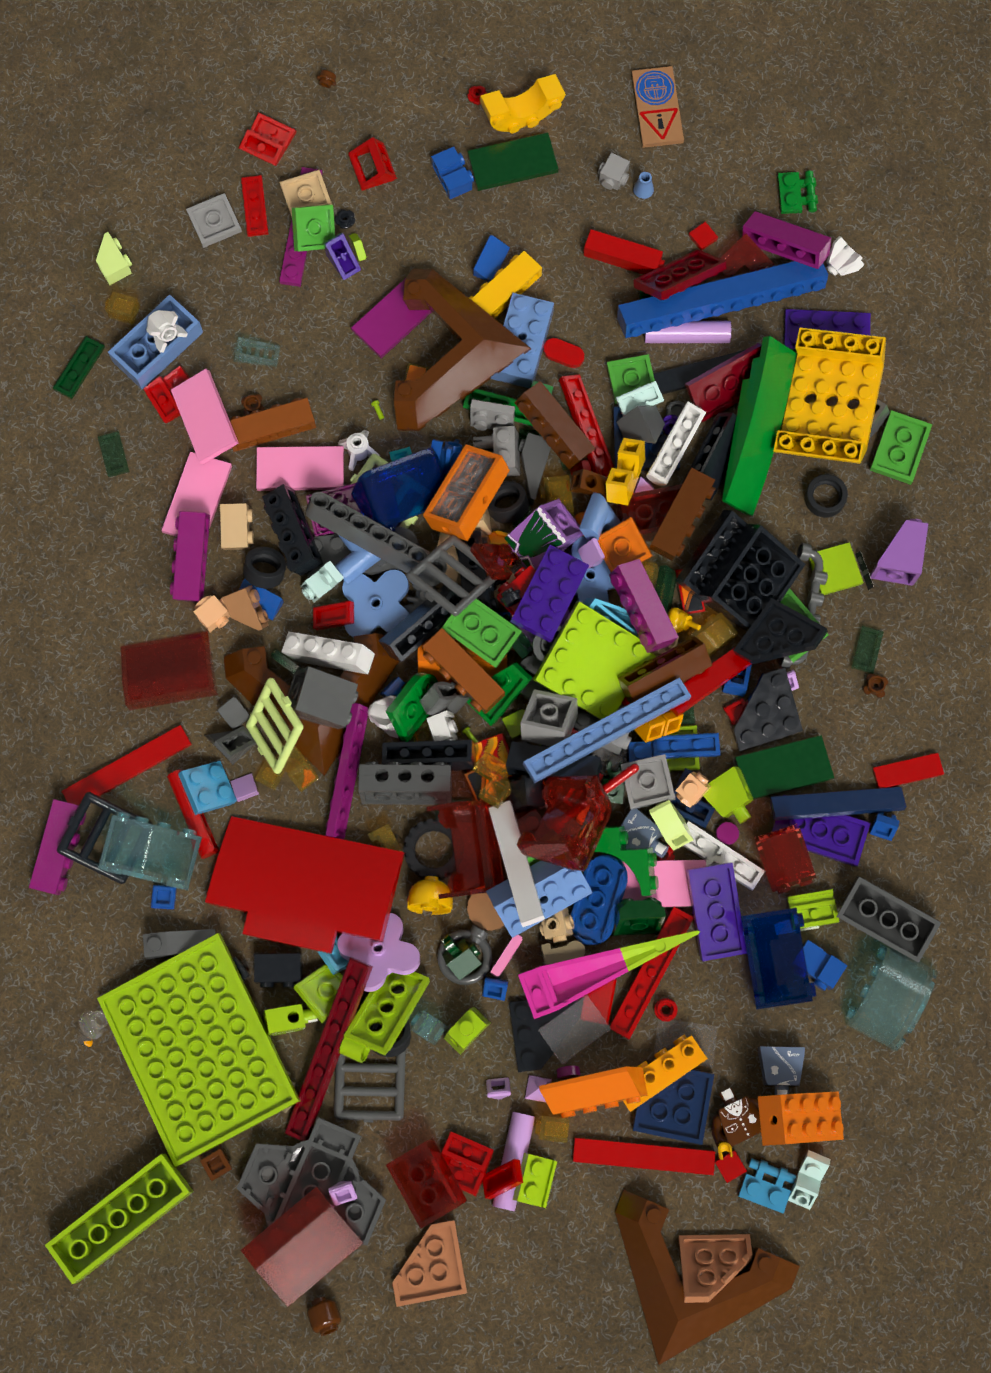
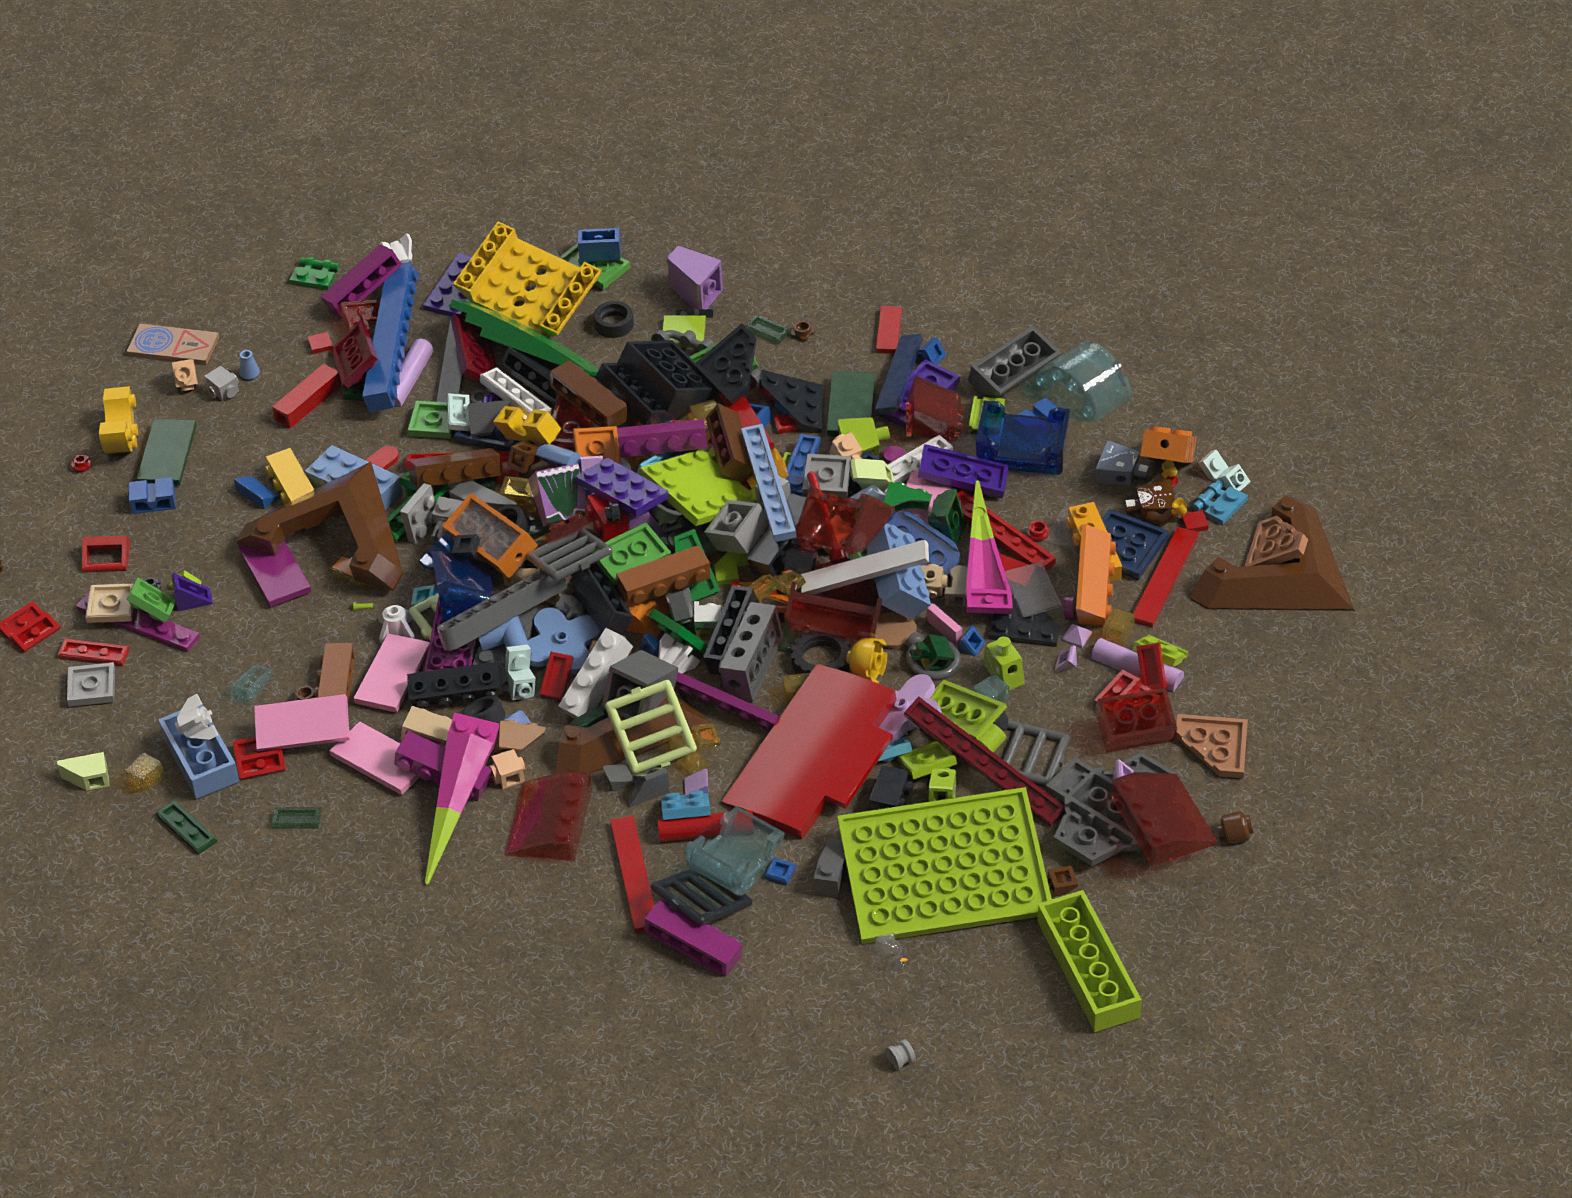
camera: 70 degrees left, 30 degrees down
none -> light nougat brick [172,359,198,391]
none -> dark pink plate [425,713,500,885]
none -> black tile [452,534,481,558]
none -> blue slope [578,228,621,262]

